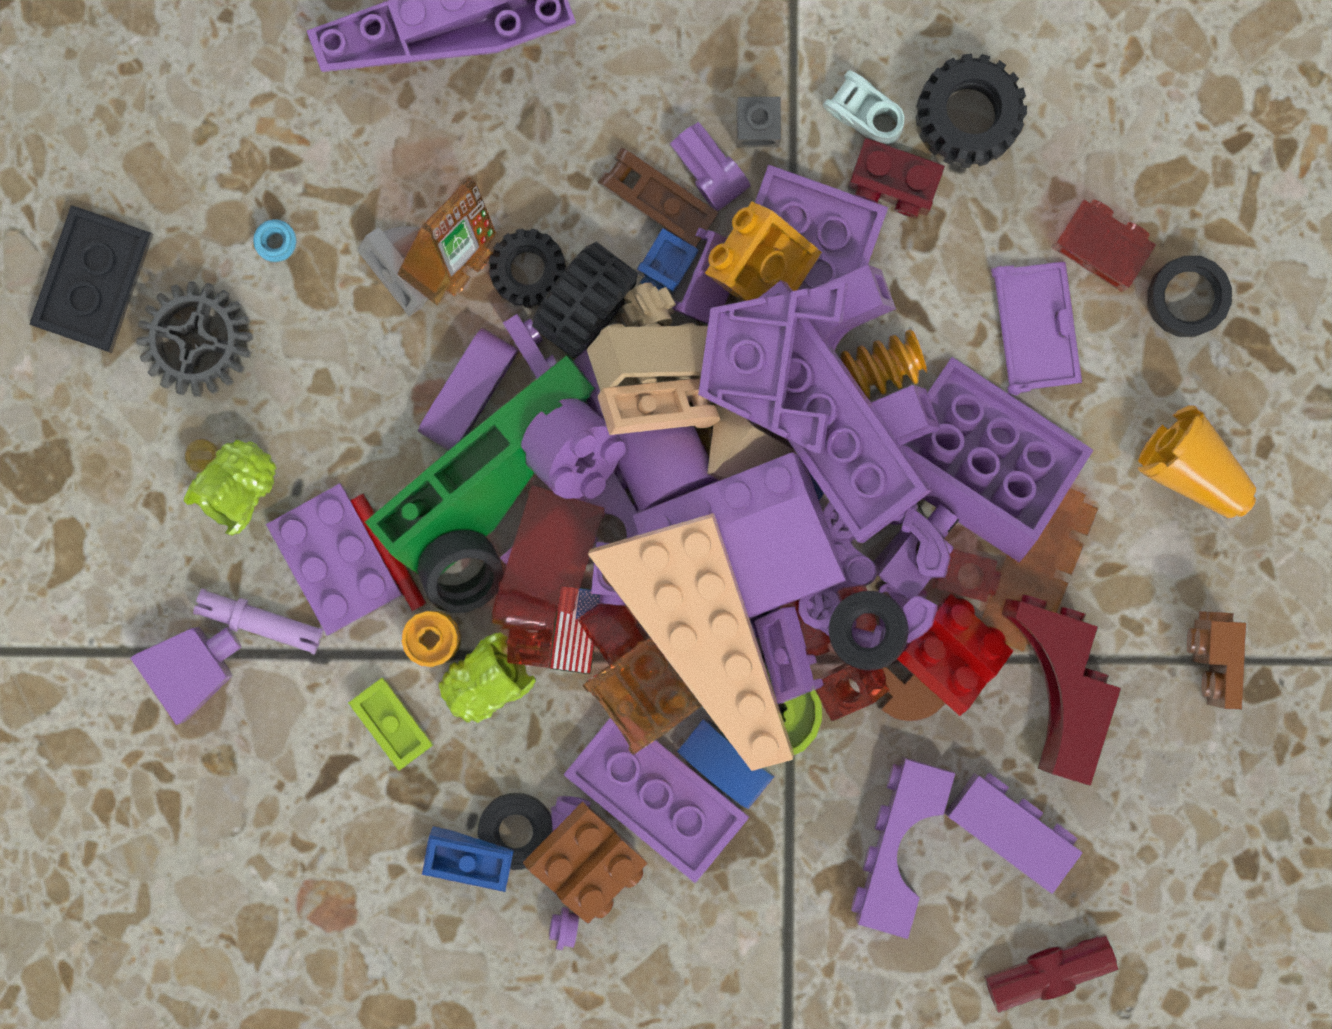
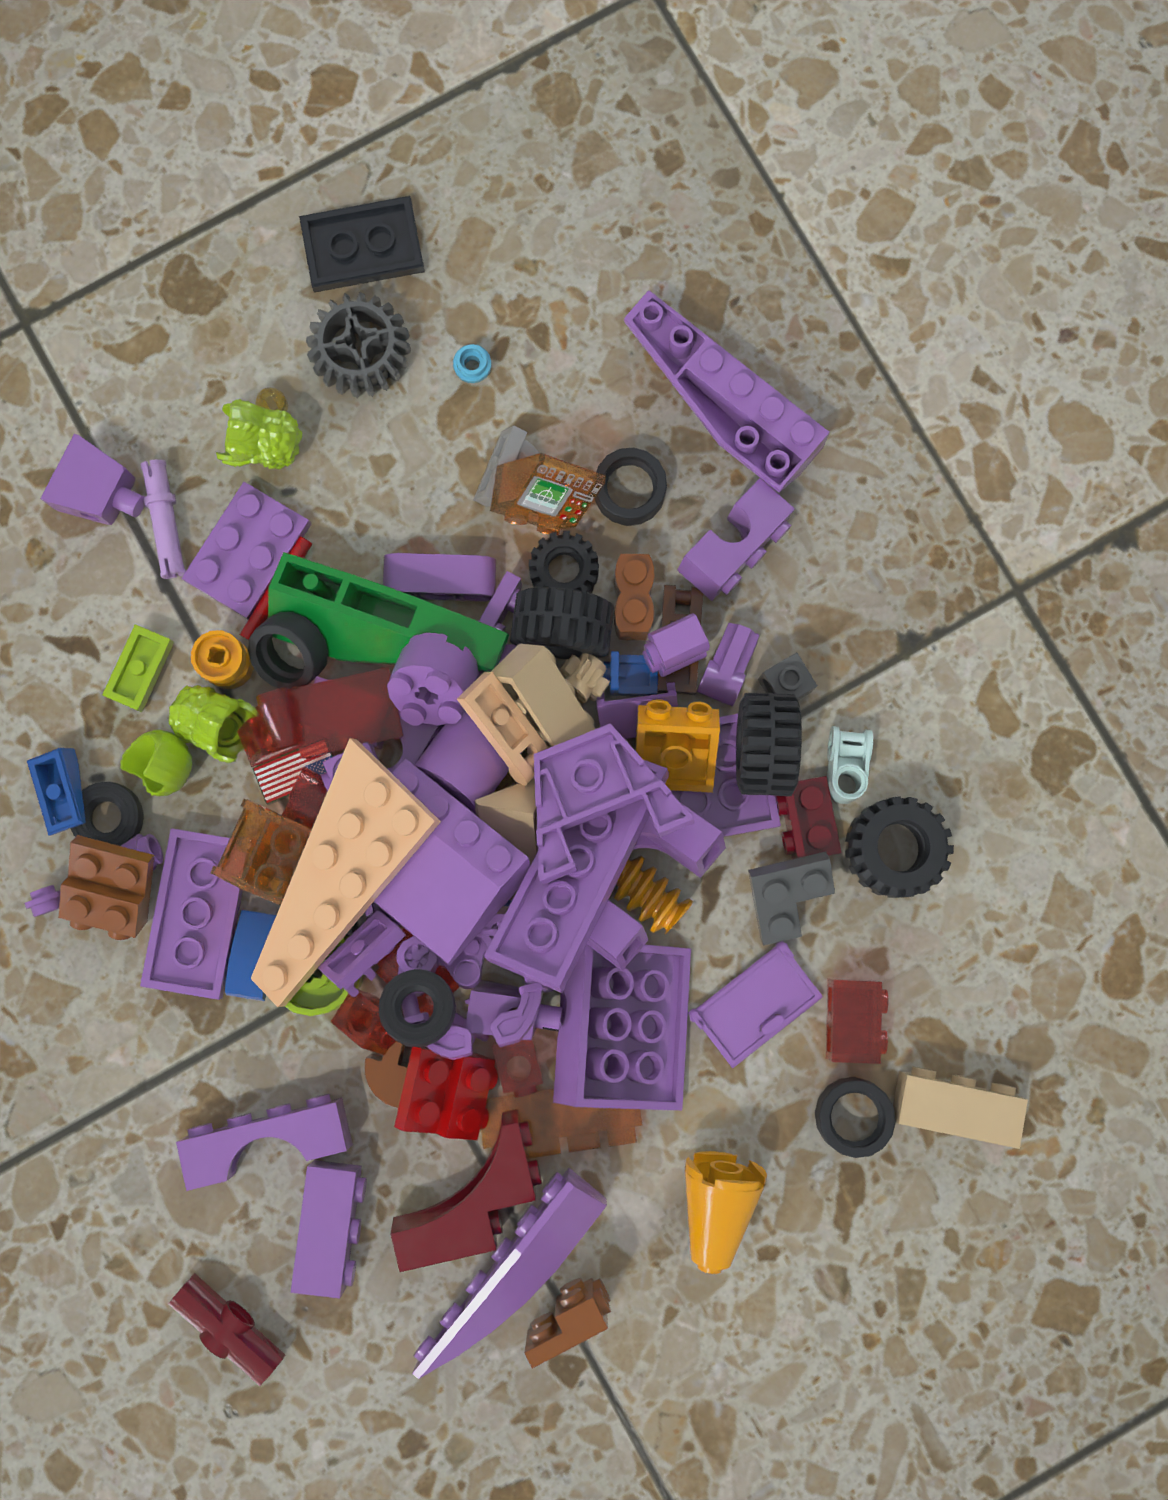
camera: 65 degrees right, 5 degrees down
none -> lime hair [120,729,193,796]
none -> medium lavender wedge [412,1168,607,1379]
none -> black tyre [594,447,667,526]
none -> dark orange brick [614,554,654,641]
none -> medium lavender brick [643,613,710,677]
none -> medium lavender arch [677,478,795,601]
none -> black tyre [736,693,802,796]
none -> dark grey plate [748,852,835,946]
none -> tan brick [893,1066,1028,1149]

